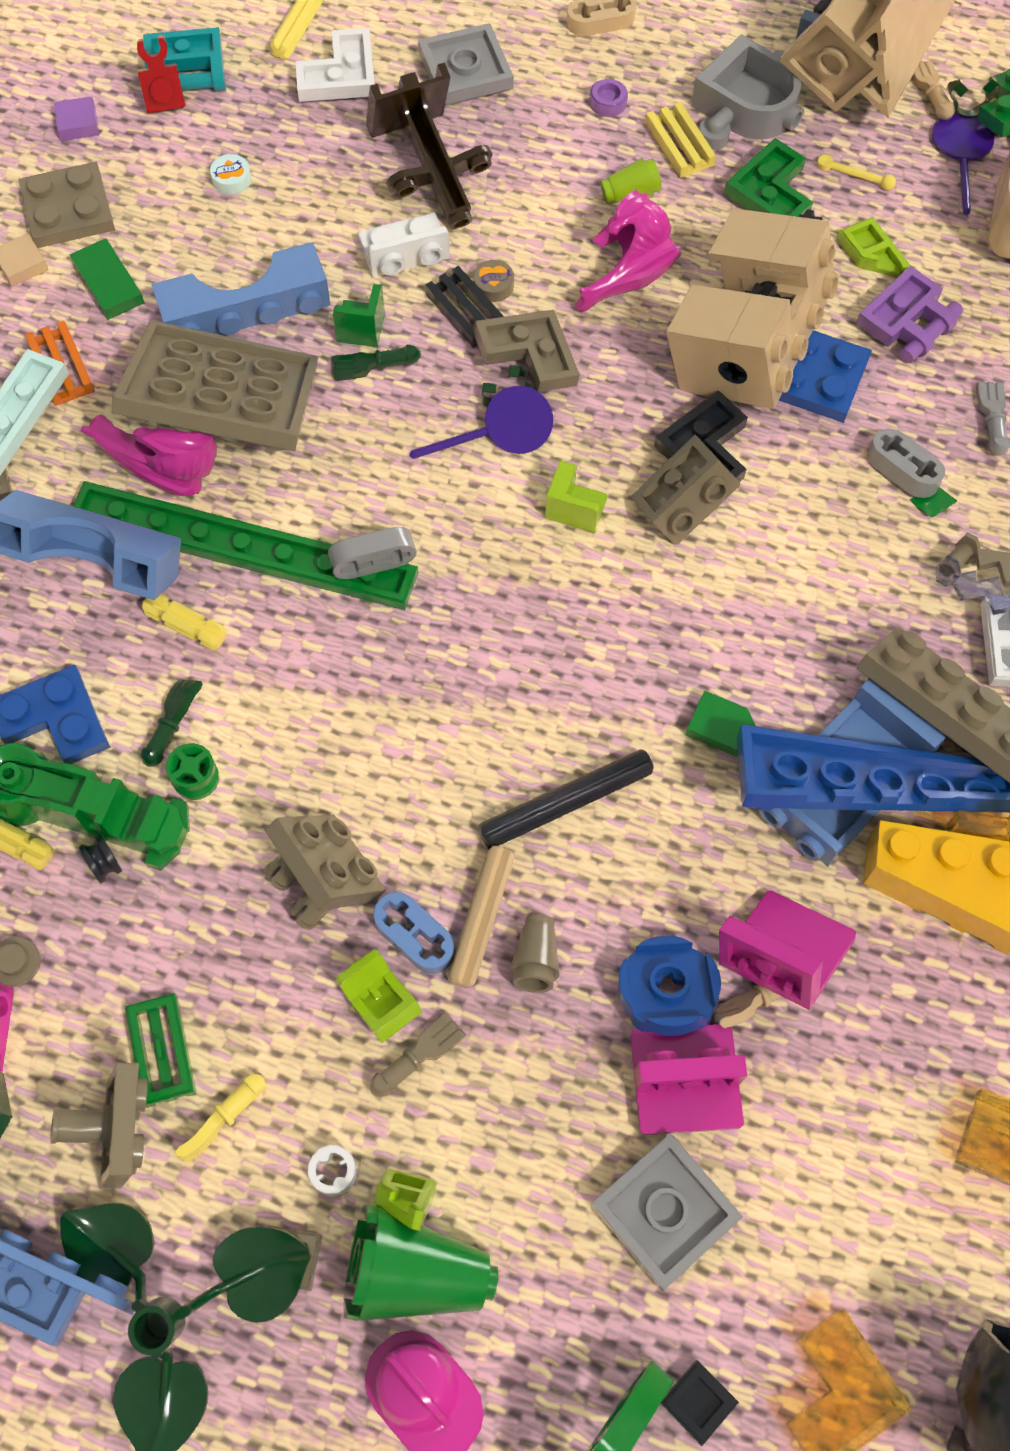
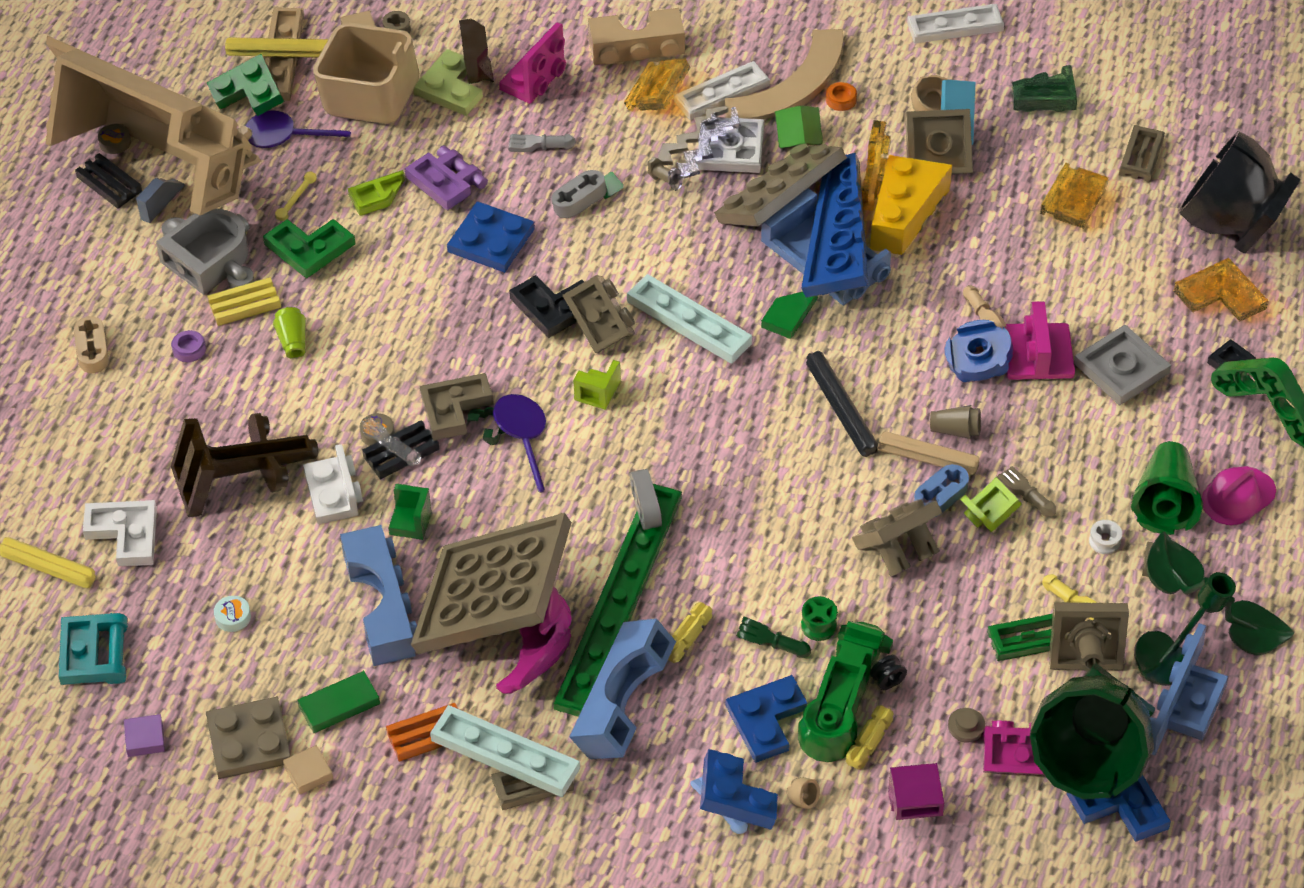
camera: 85 degrees left, 15 degrees down
red plate [137,35,186,113] -> none
dark green piece [331,345,421,381] -> none
lime tile [374,1169,437,1231] -> none
light grey plate [418,23,514,105] -> none
dark pink hair [575,189,681,312] -> none
tan piece [666,208,839,409] -> none
dark pink bracket [719,891,856,1010] -> none
dark green piece [947,76,1000,117] -> none
none -> clear piece [362,417,421,466]
none -> light aqua plate [627,274,752,364]

